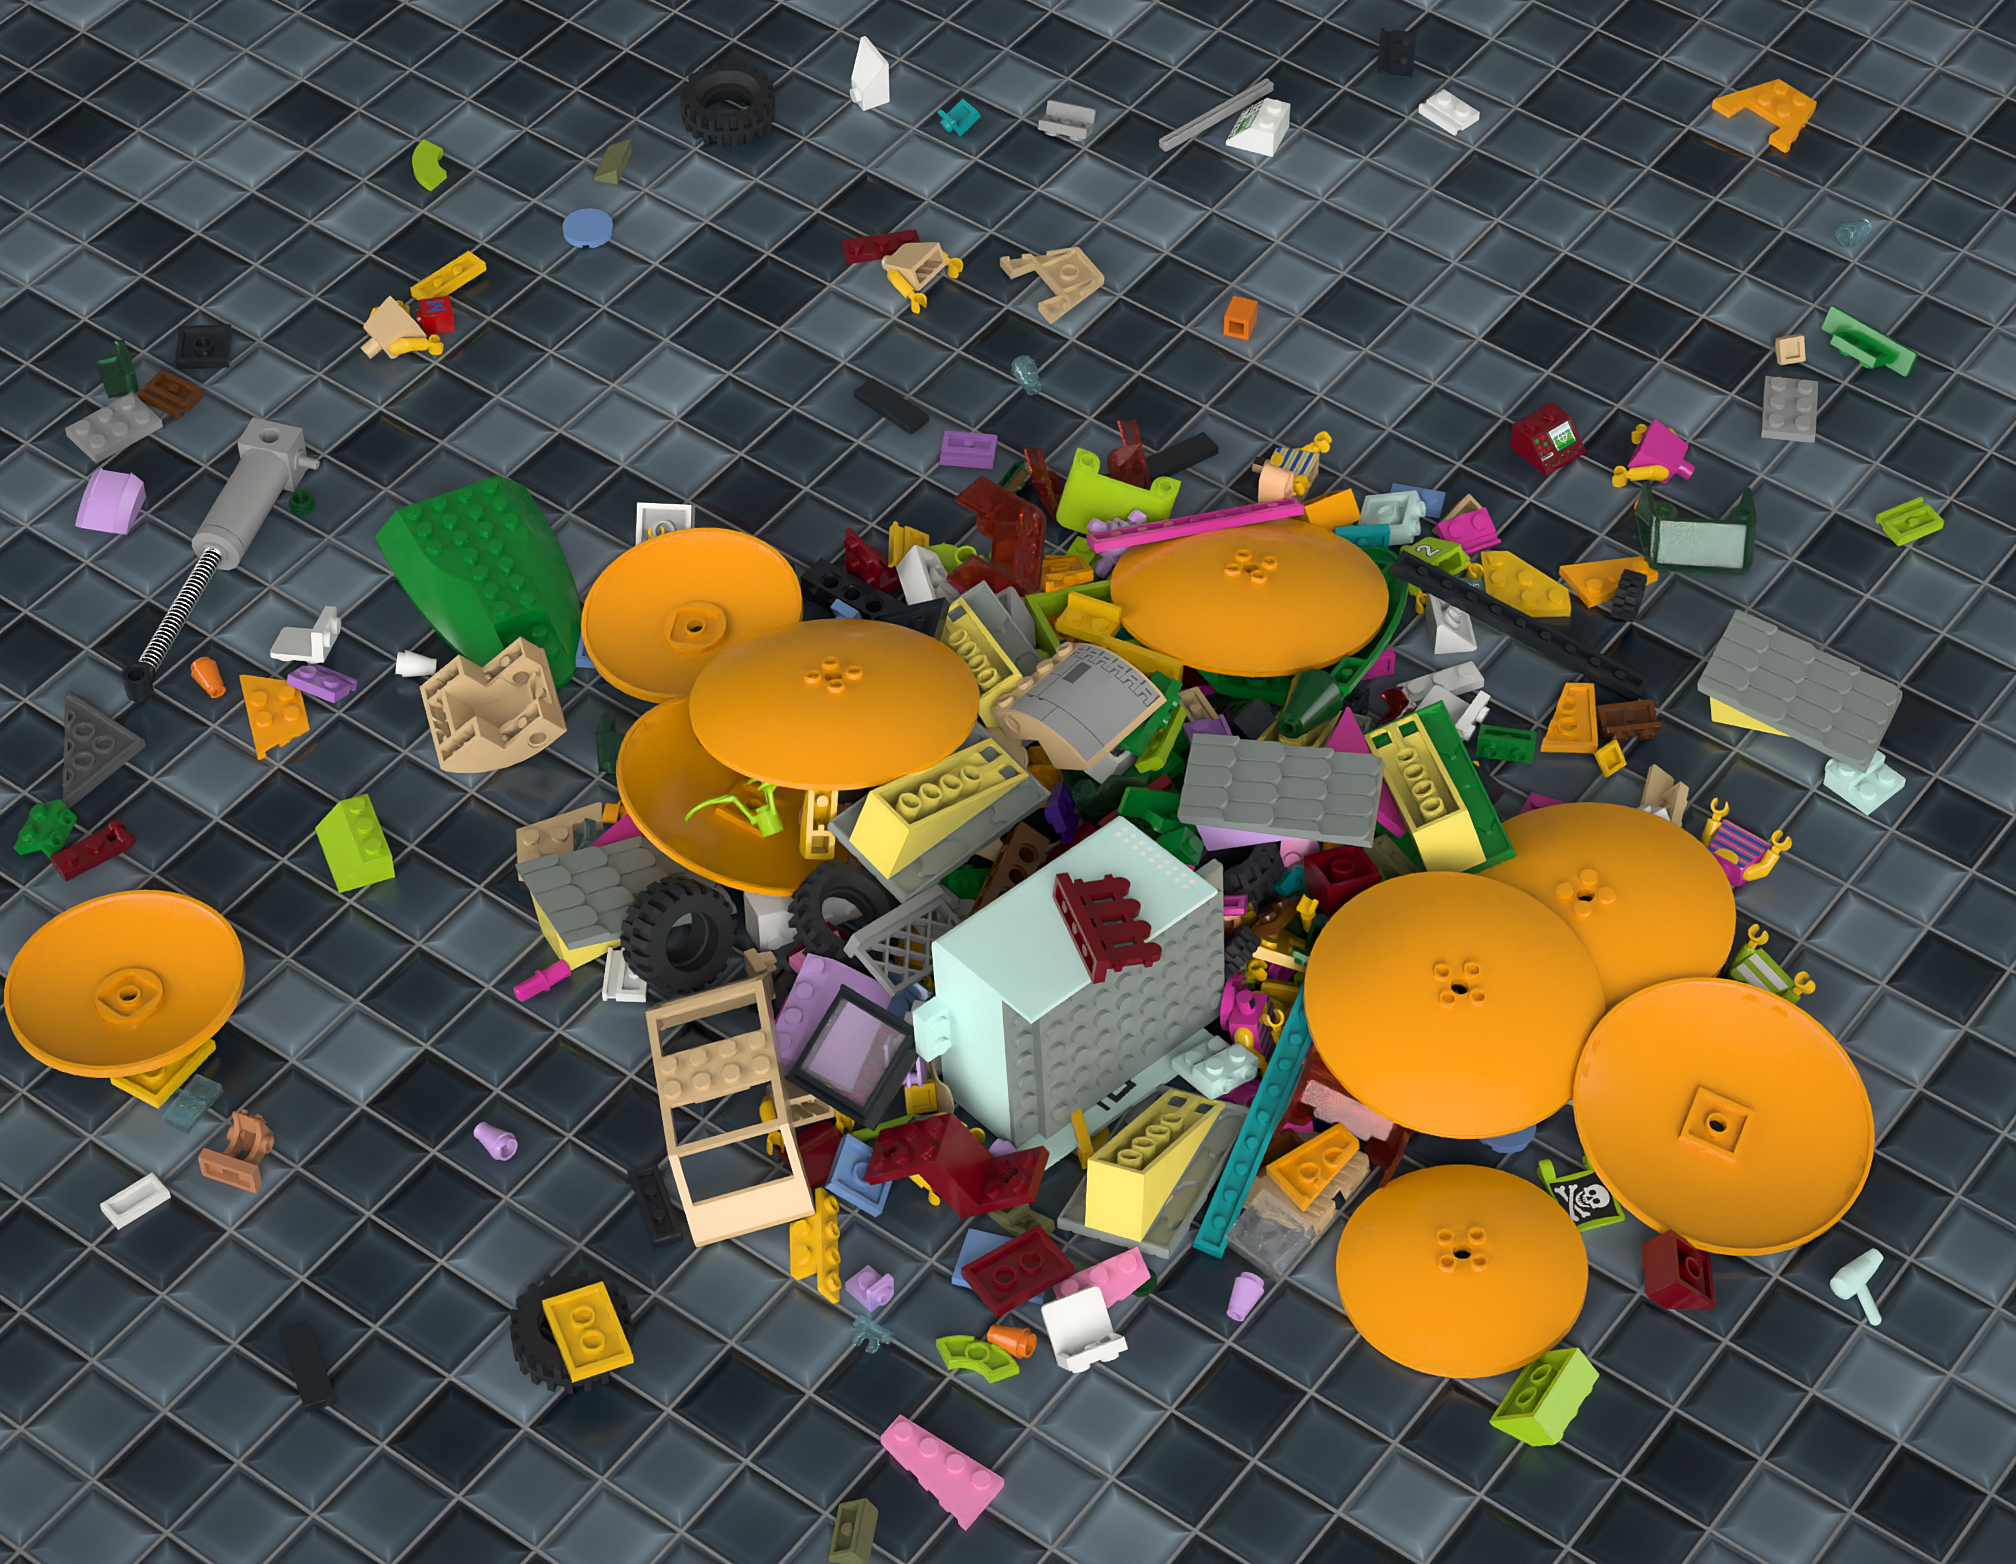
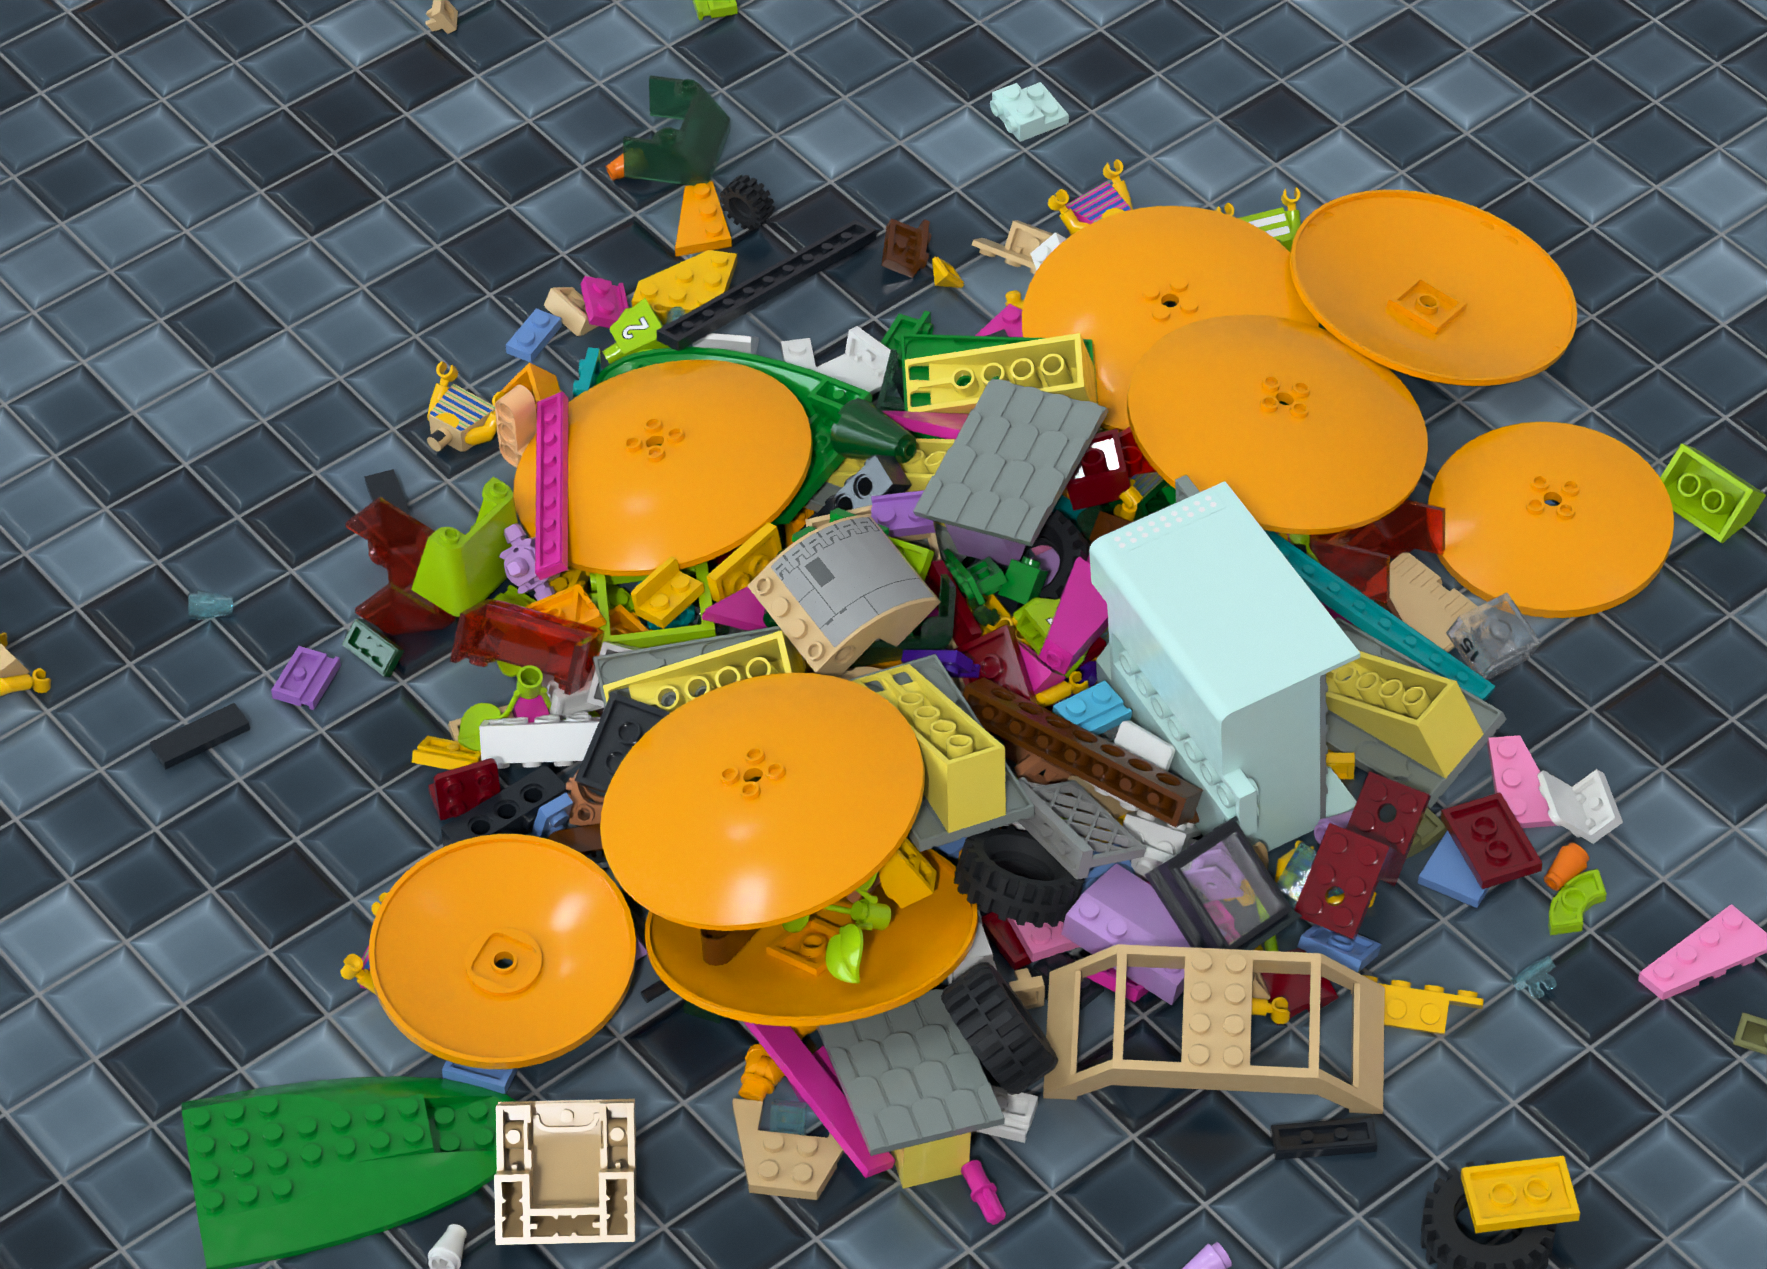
camera: 75 degrees left, 0 degrees up
clear green panel [595,713,626,774] -> none
white slope [636,503,695,545] -> none
lavender bracket [845,1265,894,1312] -> none
tan wing [1000,247,1104,324] -> none
dark red fence [1052,872,1162,984] -> none
orange brick [1223,296,1258,340] -> none
lavender cone [1227,1272,1264,1321] -> none
light orange wing [1266,1122,1359,1212] -> none
light aqua plate [1358,490,1426,546] -> none
dark red slope [1510,402,1586,476] -> none
flag [1537,1151,1625,1232] -> none
light orange wing [1540,683,1598,753] -> none
dark pink torso [1612,419,1695,487] -> none
dark red slope [1641,1229,1716,1310] -> none
light grey piece [1697,610,1902,773] -> none
light grey plate [1761,376,1818,443] -> none
light aqua piece [1830,1248,1883,1326] -> none

